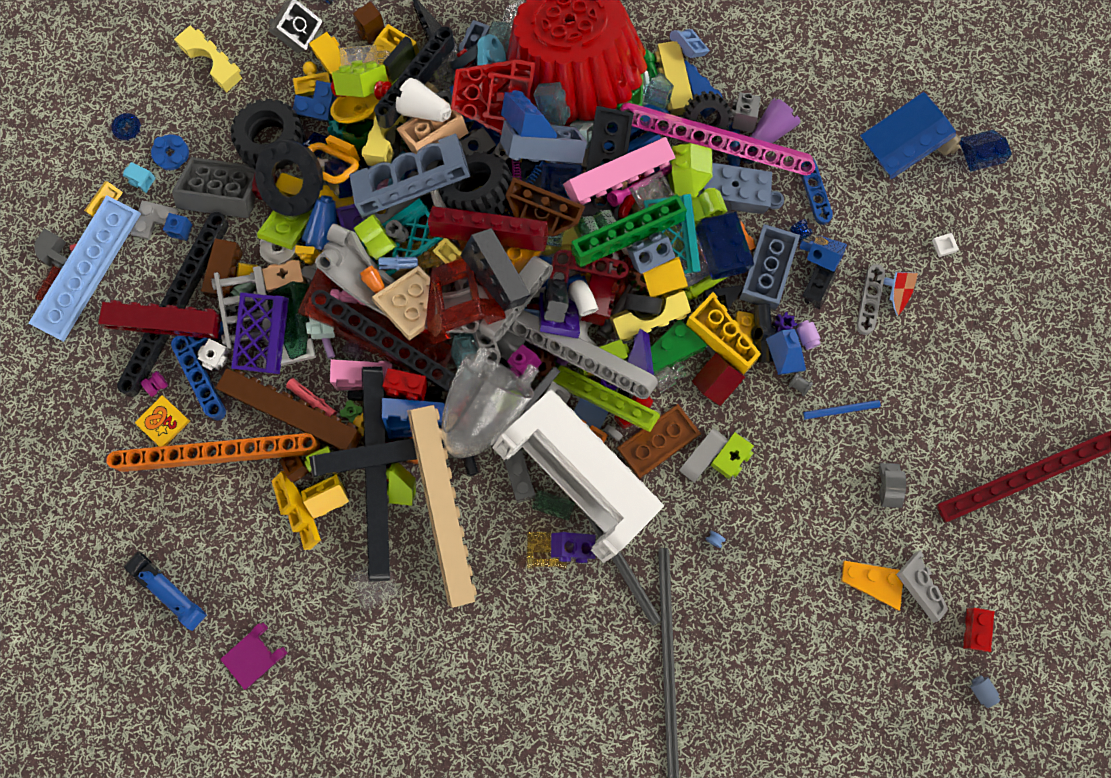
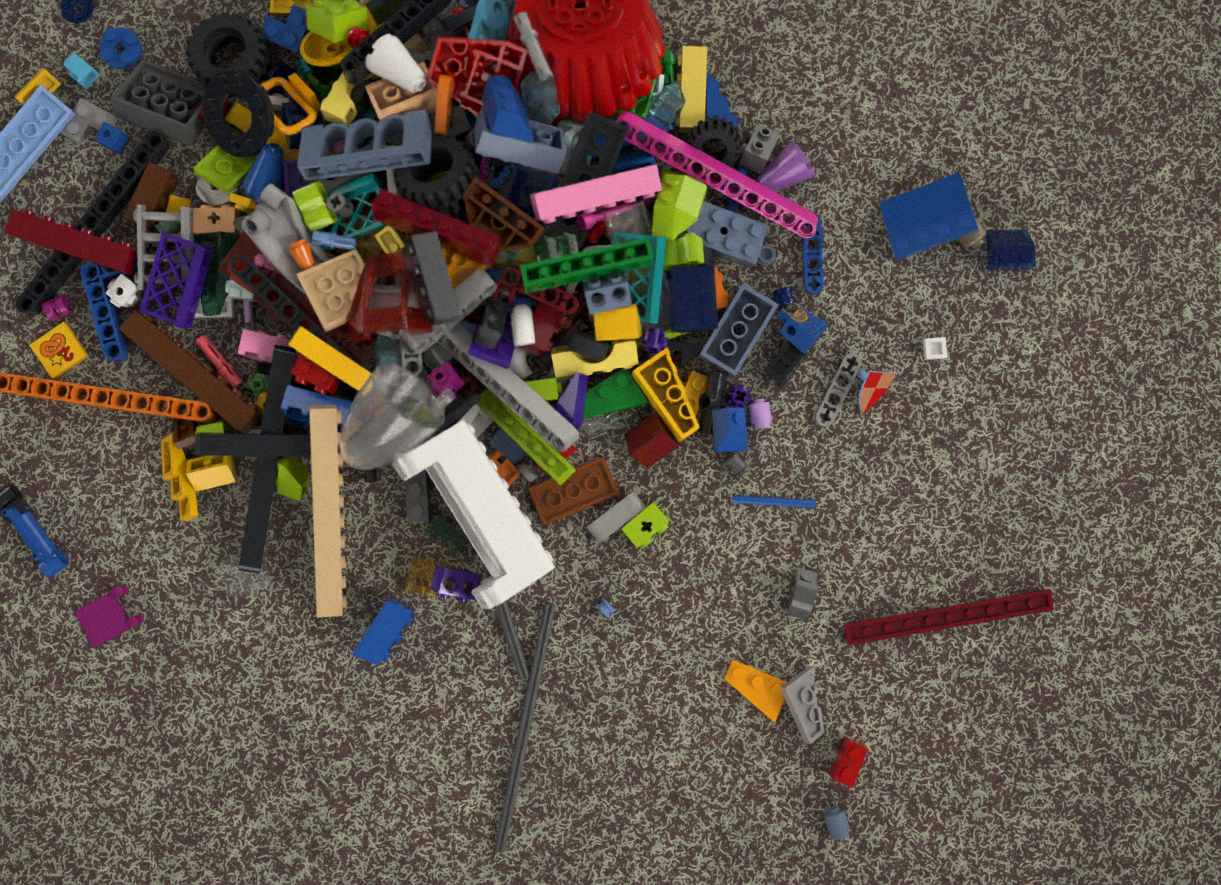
camera: 10 degrees right, 10 degrees up
medium blue plate [670,29,710,58] -> none
none -> yellow slope [288,326,377,394]
none -> blue slope [352,597,415,665]
none -> orange beam [435,75,453,137]
none -> light grey pin [514,12,553,81]
none -> dark purple gear [641,328,668,354]

